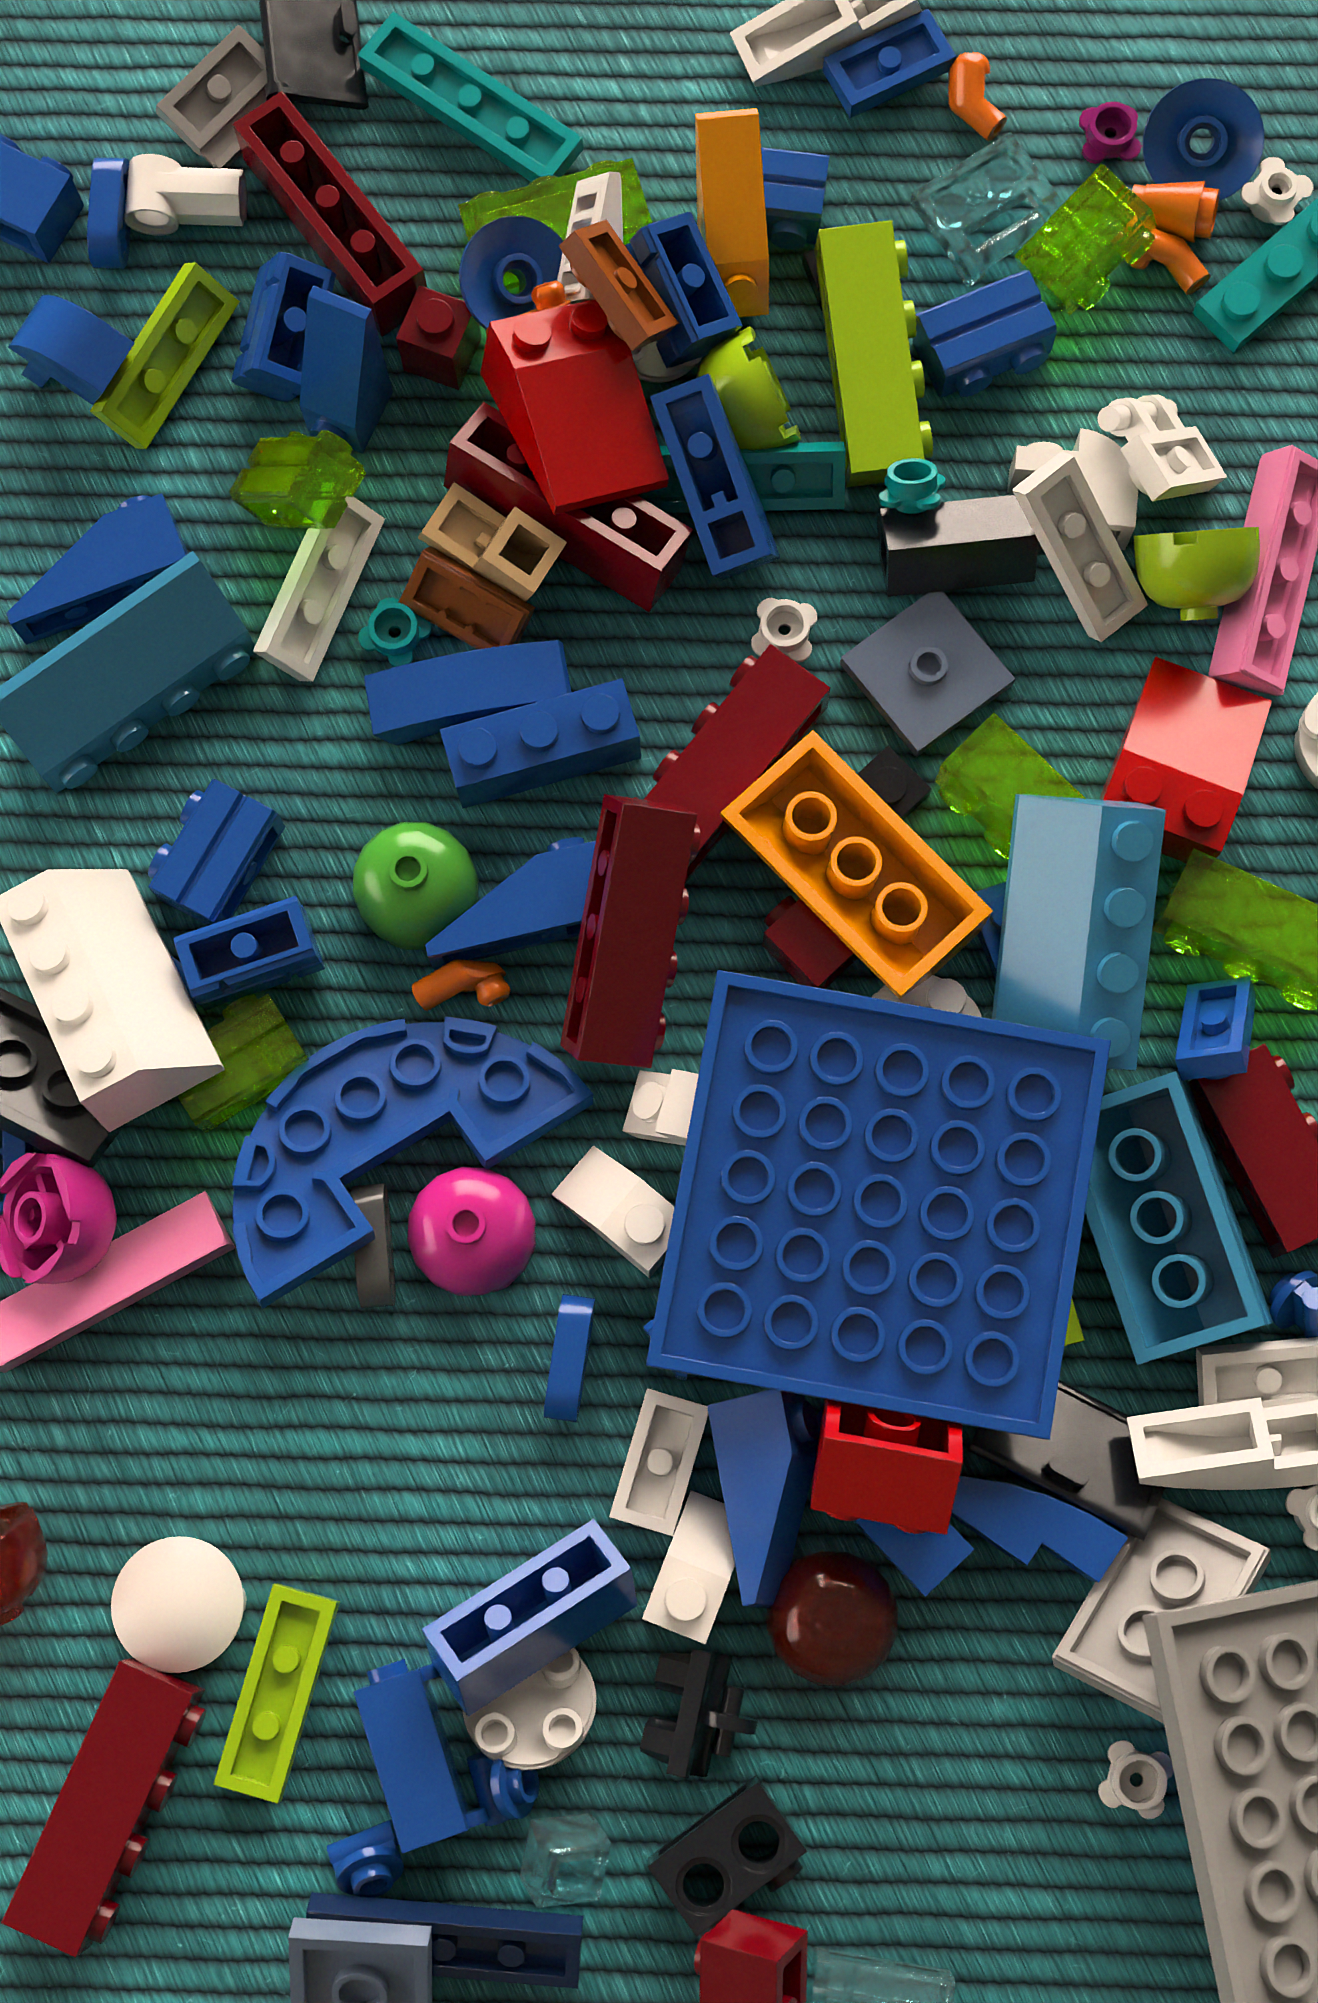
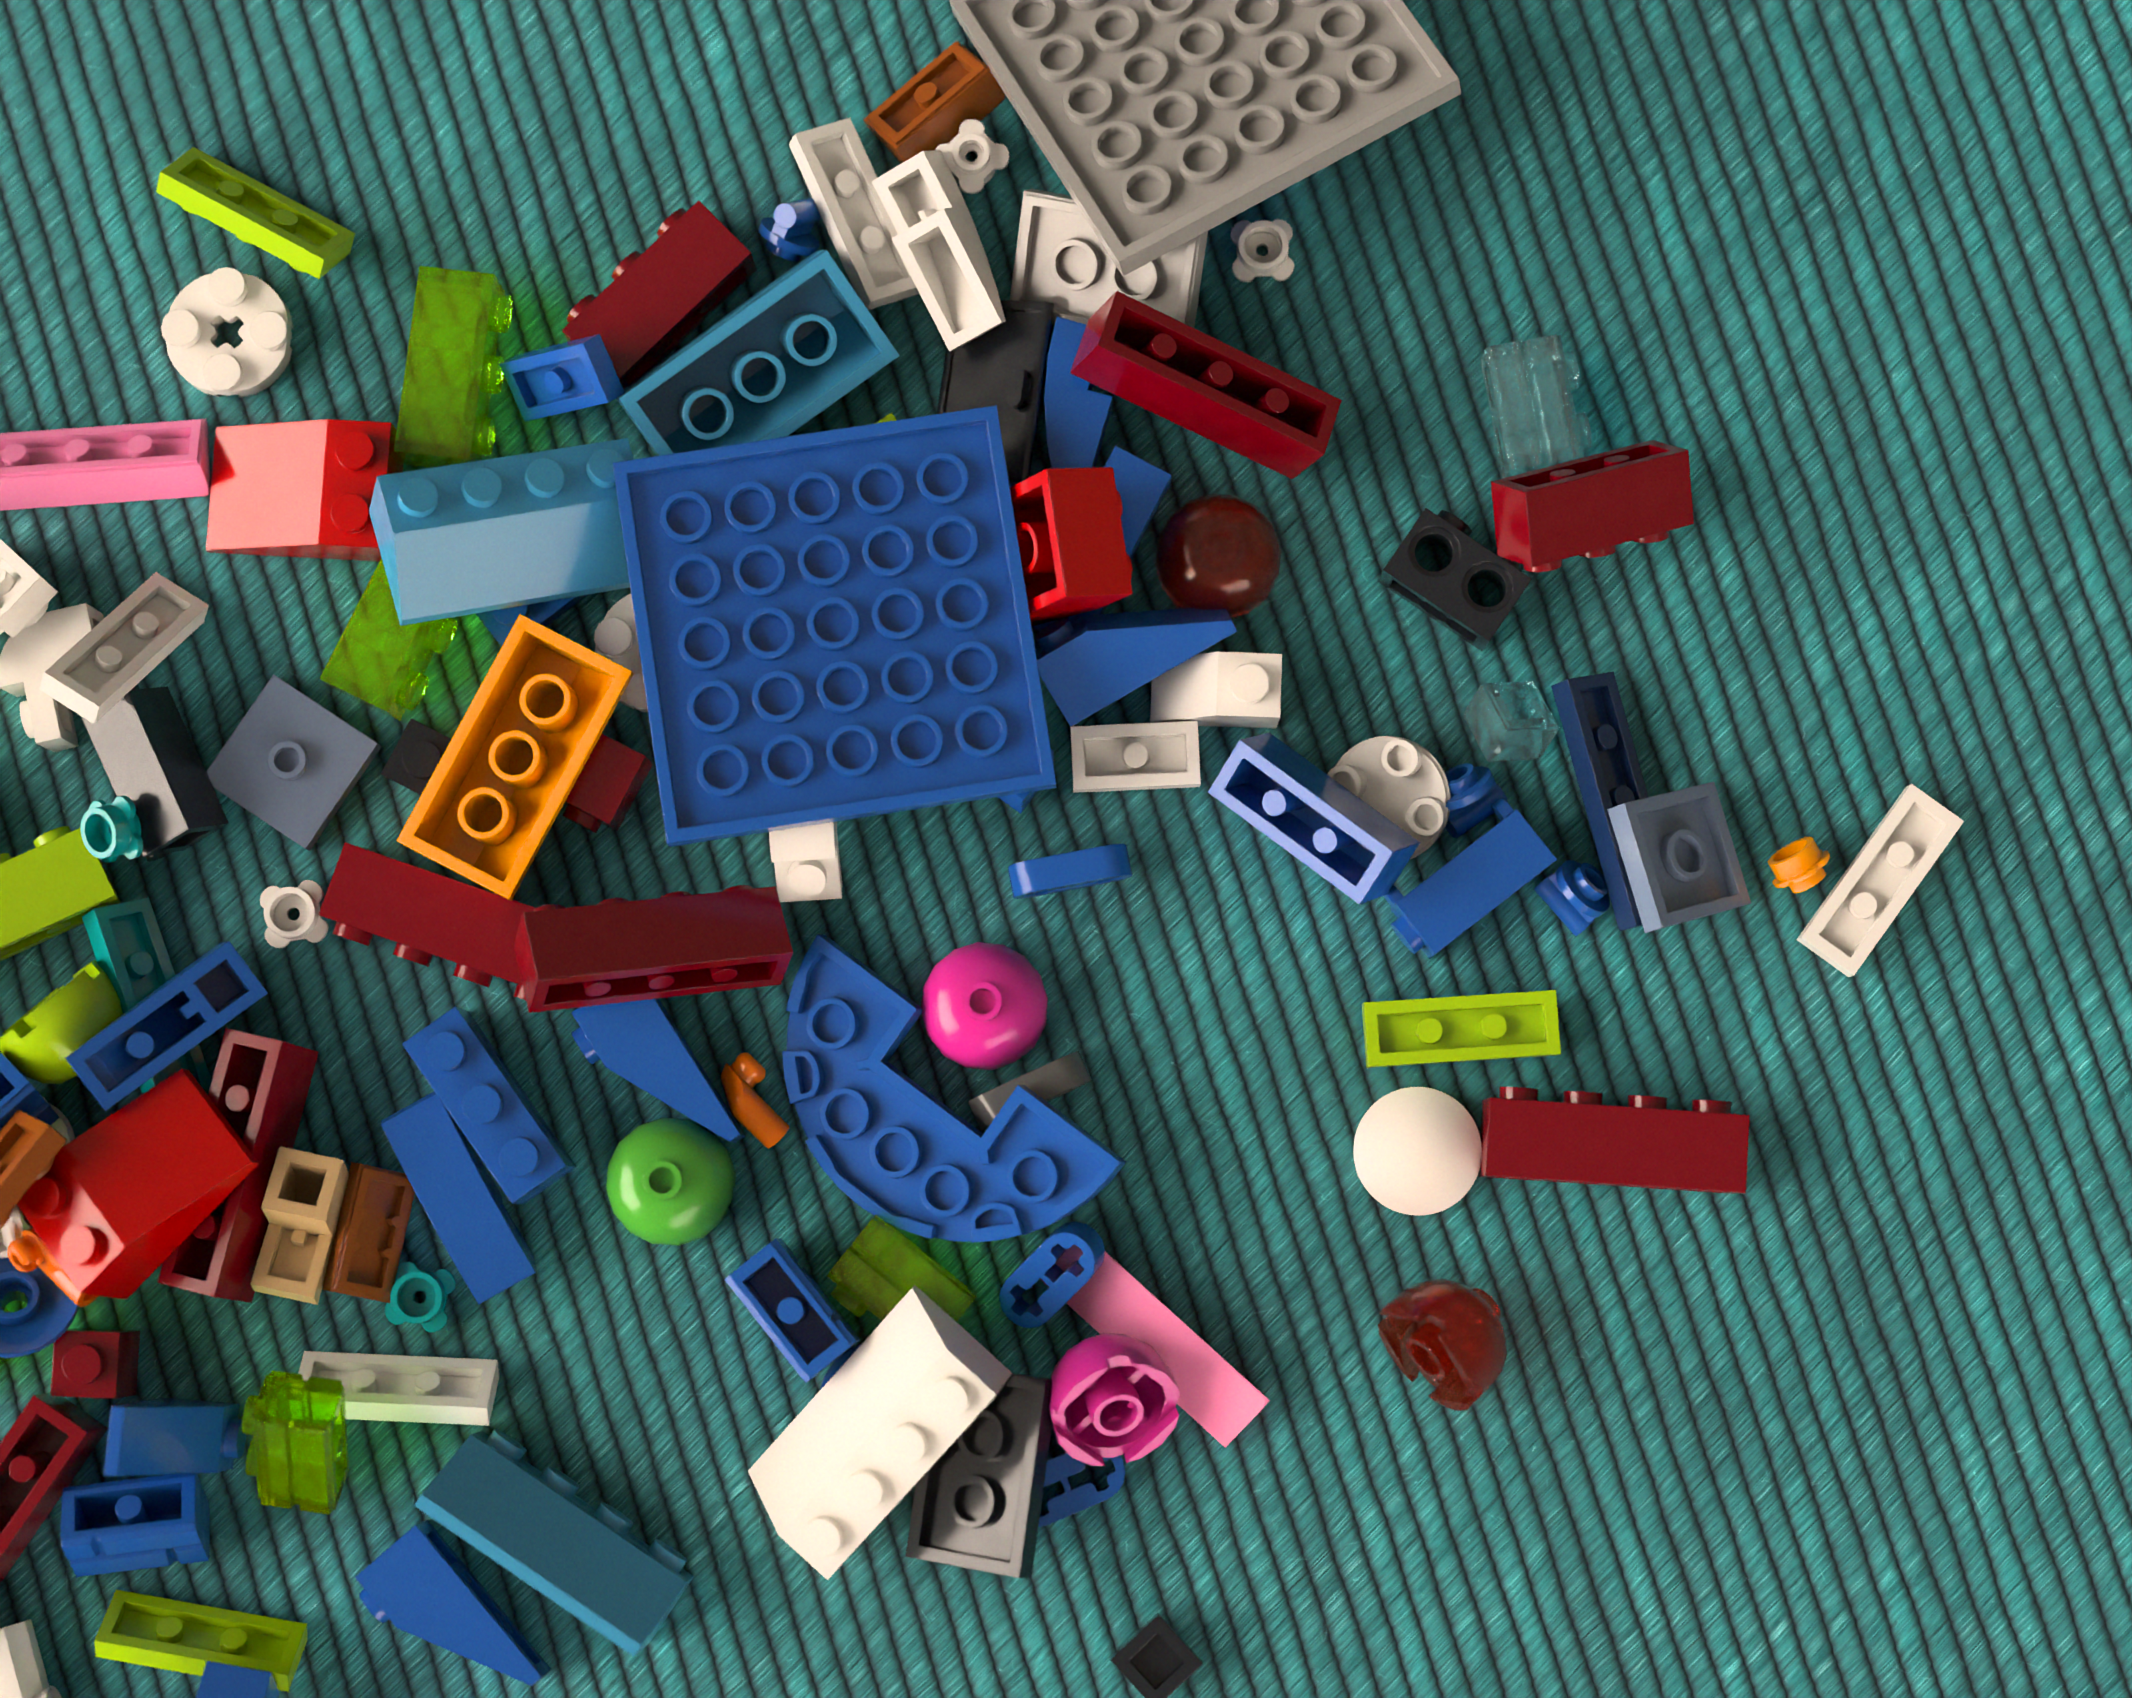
camera: 110 degrees left, 5 degrees up
blue brick [148,779,286,926] -> none
white slope [552,1146,674,1278] -> none
black hips [640,1649,758,1778] -> none
lime cylinder [1134,527,1260,621] -> none
none -> blue beam [999,1221,1105,1328]
none -> dark red brick [1070,291,1342,480]

